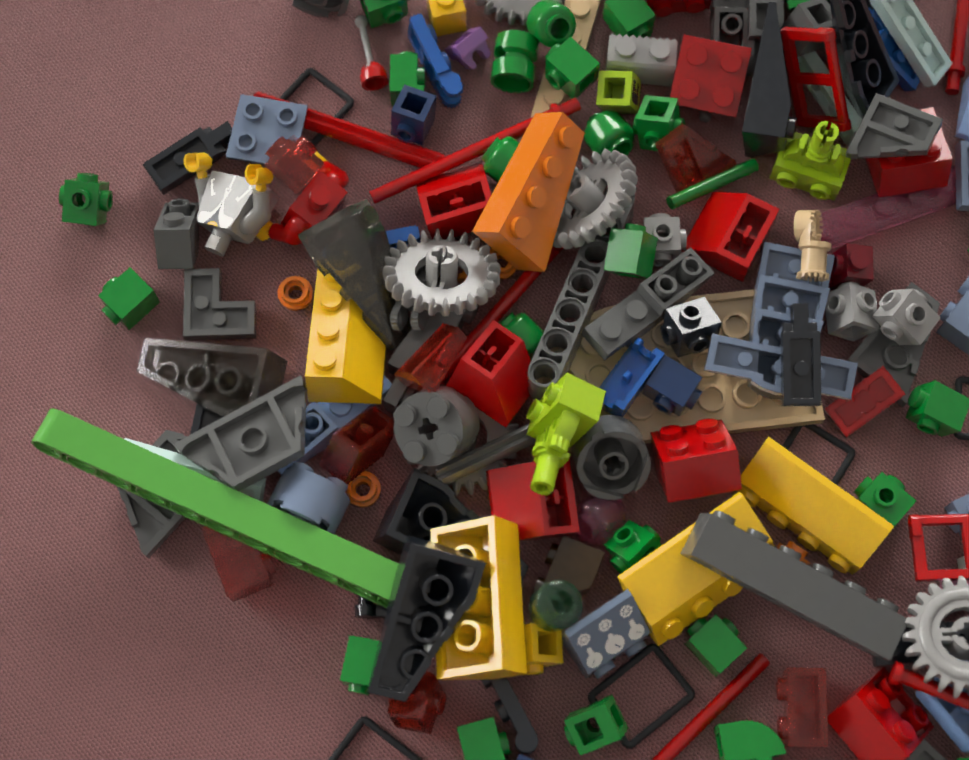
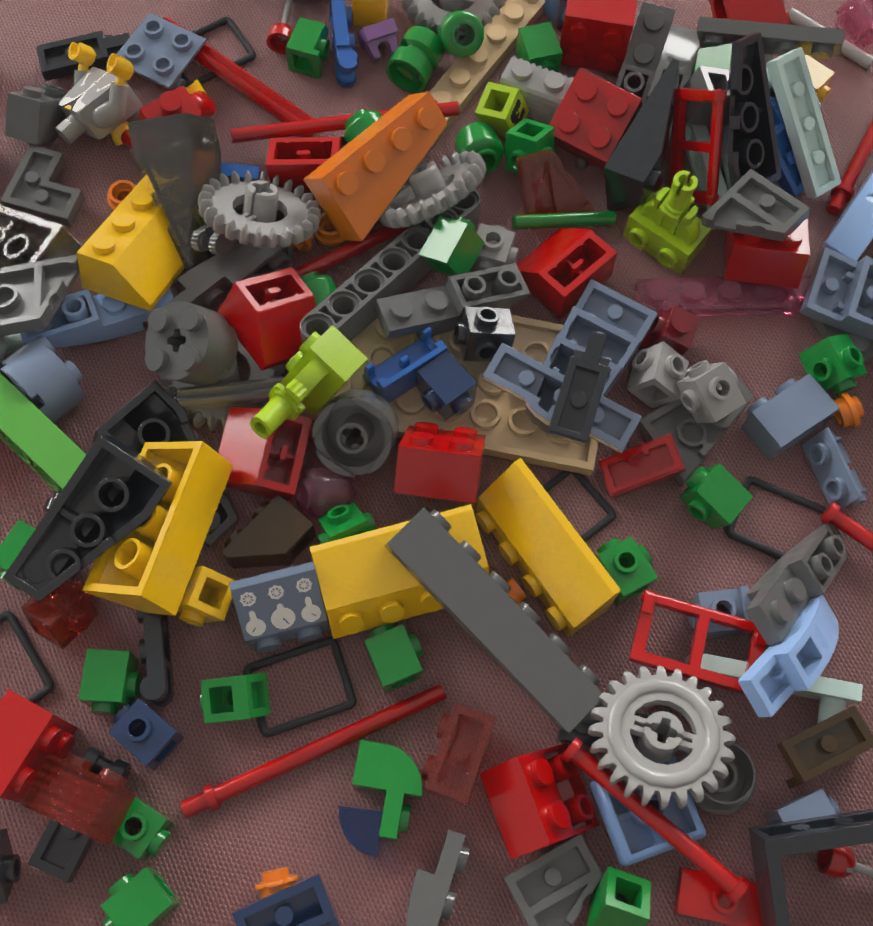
camera: 15 degrees right, 5 degrees down
clear red brick [265,135,324,194] -> none
clear red brick [319,406,394,484] -> none
orange plate [345,471,381,508] -> none
dark blue brick [391,85,436,146] -> none
clear red wing [394,323,467,394] -> none
clear green head [529,579,583,632] -> none
green brick [545,37,600,99] -> none
tan connector [794,210,832,282] -> none

